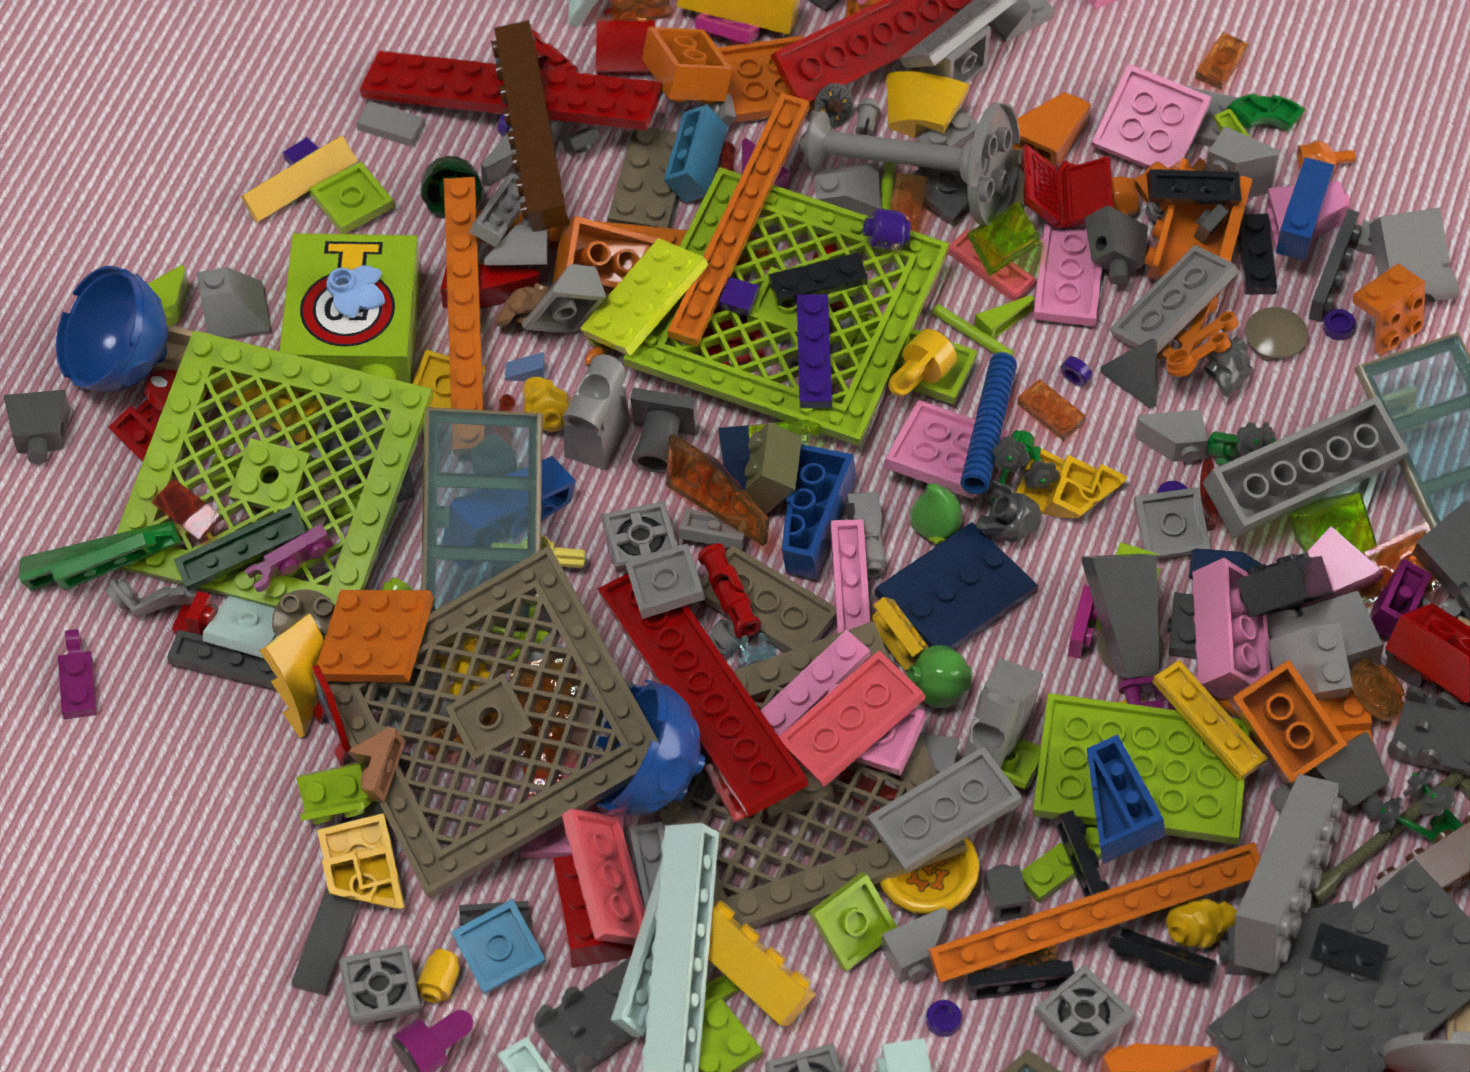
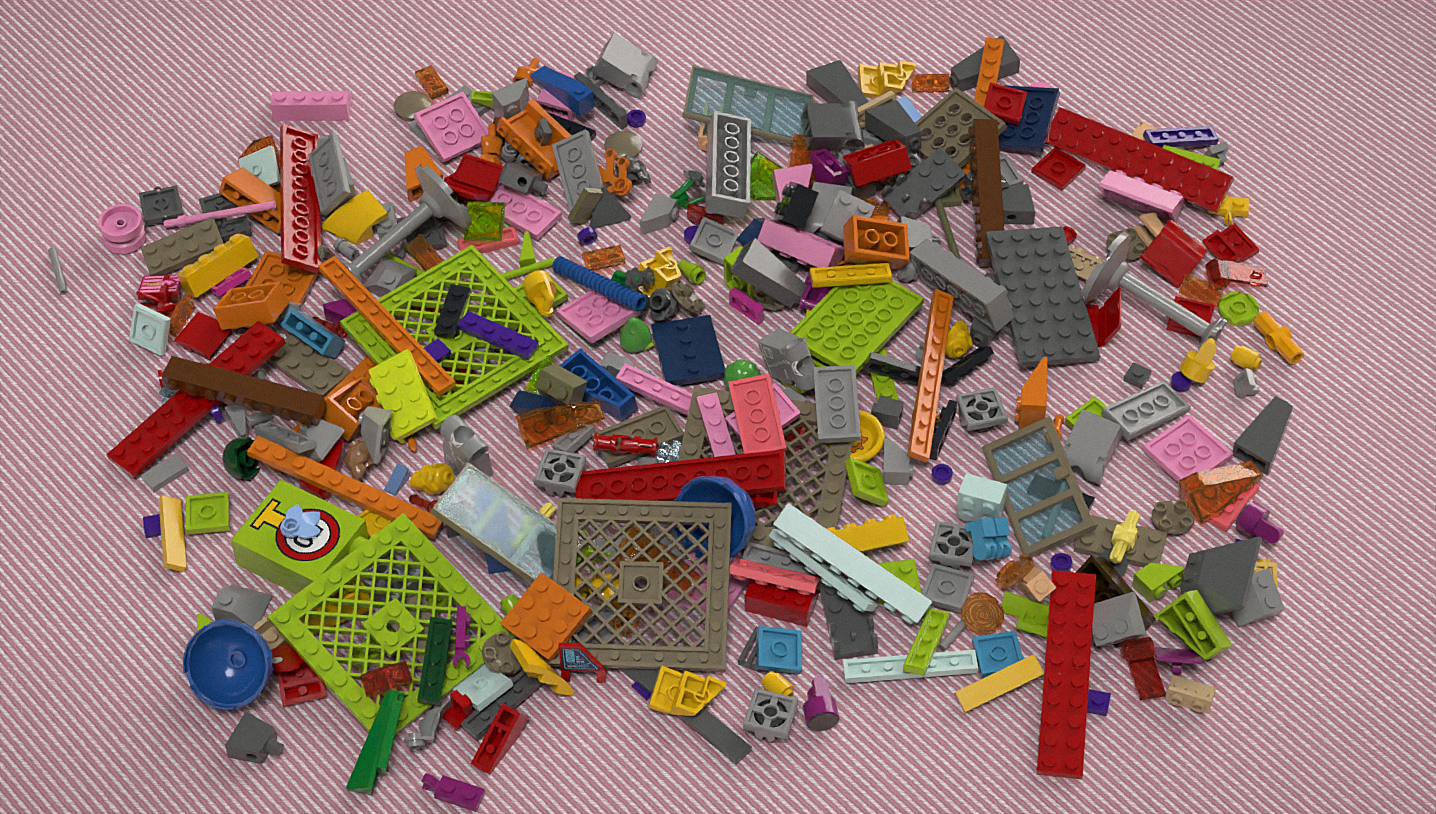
camera: 60 degrees left, 5 degrees down
lime bracket [296,762,373,824] -> none
nougat slope [348,727,406,803] -> none
light grey plate [625,544,705,619] -> none
dark grey plant [630,387,699,473] -> none
dark purple head [863,208,911,251] -> none
yellow bracket [870,597,929,671] -> none
blue wedge [1087,734,1166,864] -> none
black plate [1146,169,1242,205] -> none
green tile [1226,93,1306,132] -> none
black plate [1309,922,1389,981] -> none
orange bracket [1353,263,1425,355] -> none
dark grey plant [1378,769,1464,844] -> none
none -> dark tan dish [394,91,432,122]
none -> red slope [470,703,530,774]
none -> olive tile [568,187,603,224]
none -> dark tan dish [671,282,705,314]
none -> lime cone [678,260,706,284]

